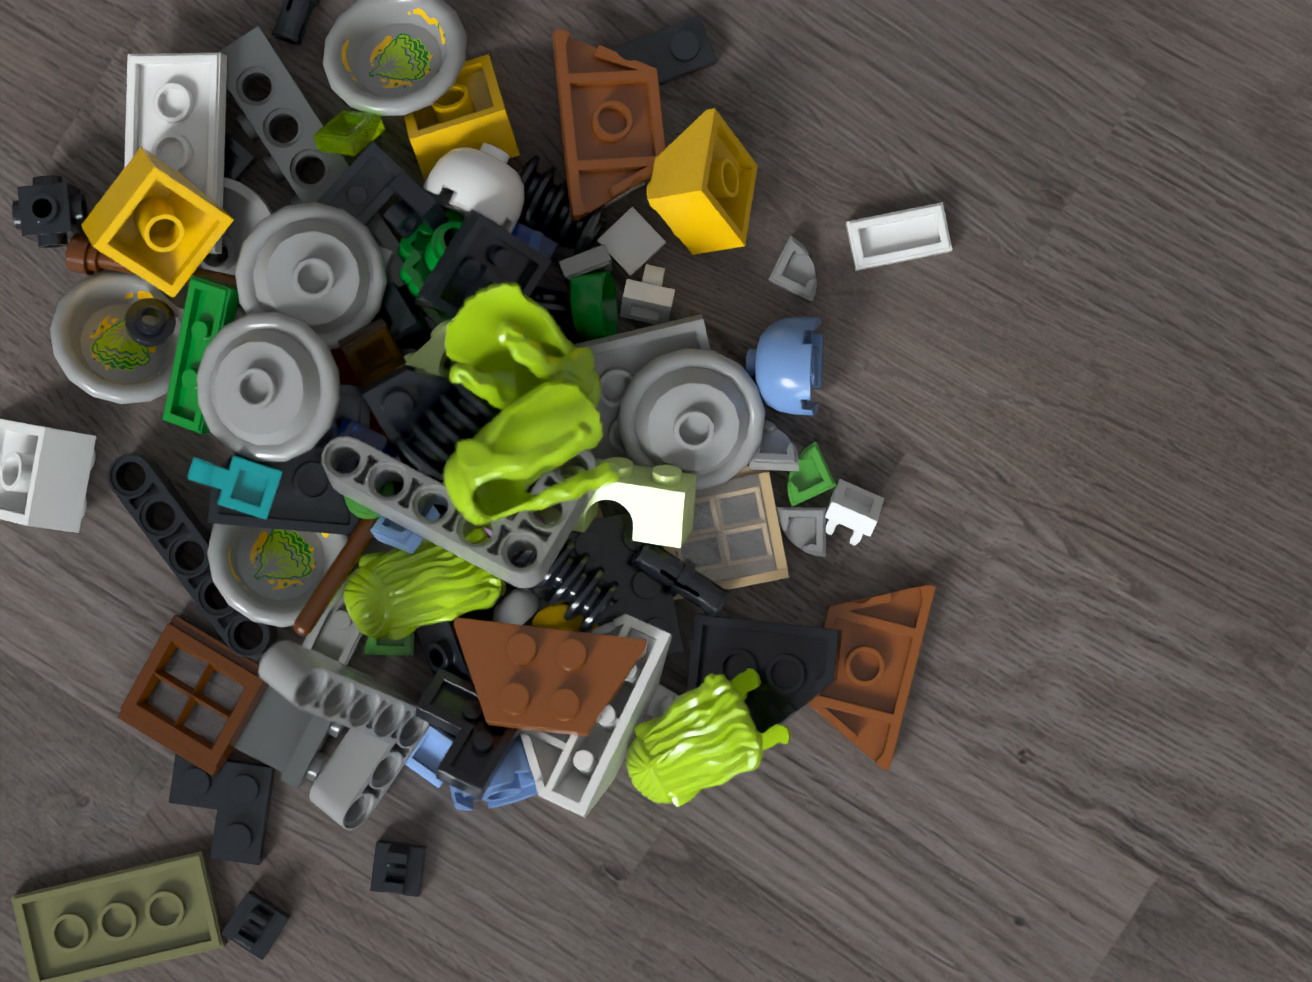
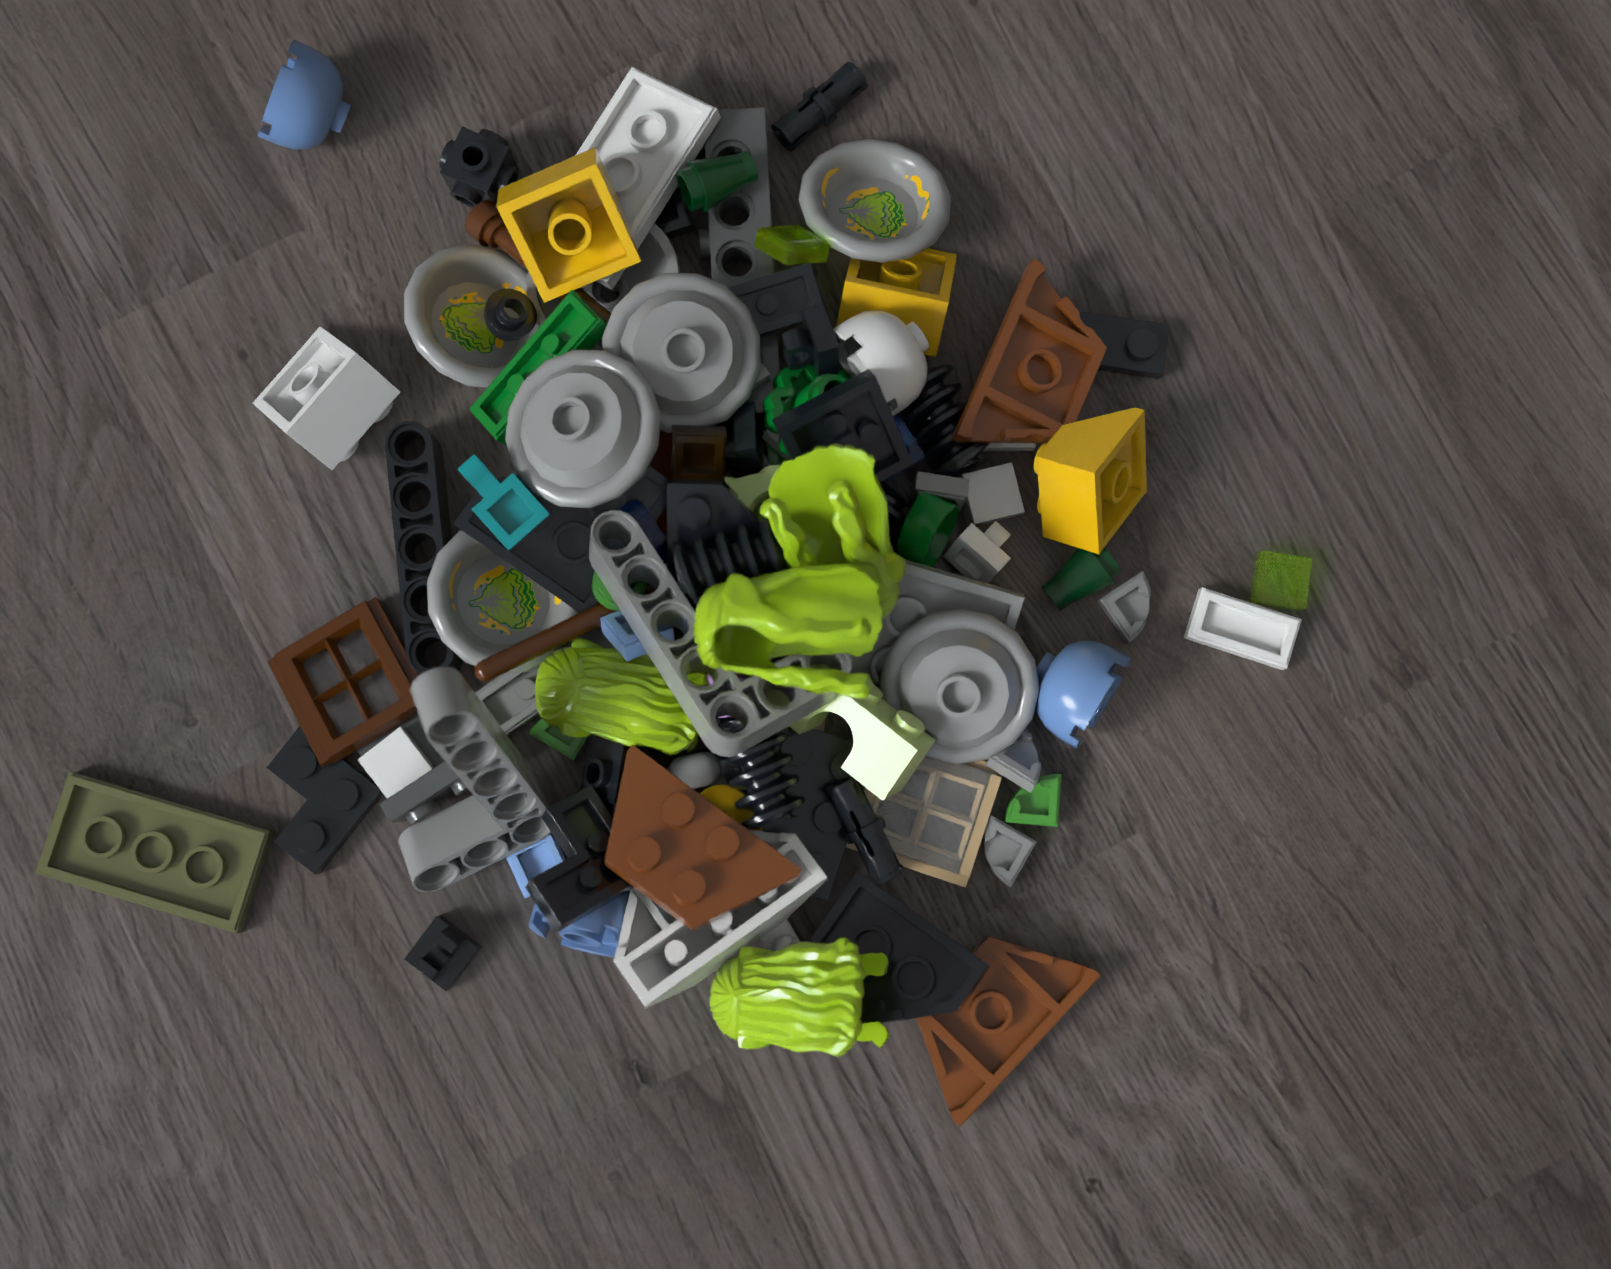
camera: 30 degrees right, 5 degrees down
black tile [221,890,291,960] -> none
white tile [825,479,884,545] -> none
none -> white tile [357,727,435,798]
none -> dark green cone [676,151,758,212]
none -> dark green cone [1042,547,1122,611]
none -> clear neon green tile [1250,551,1312,611]

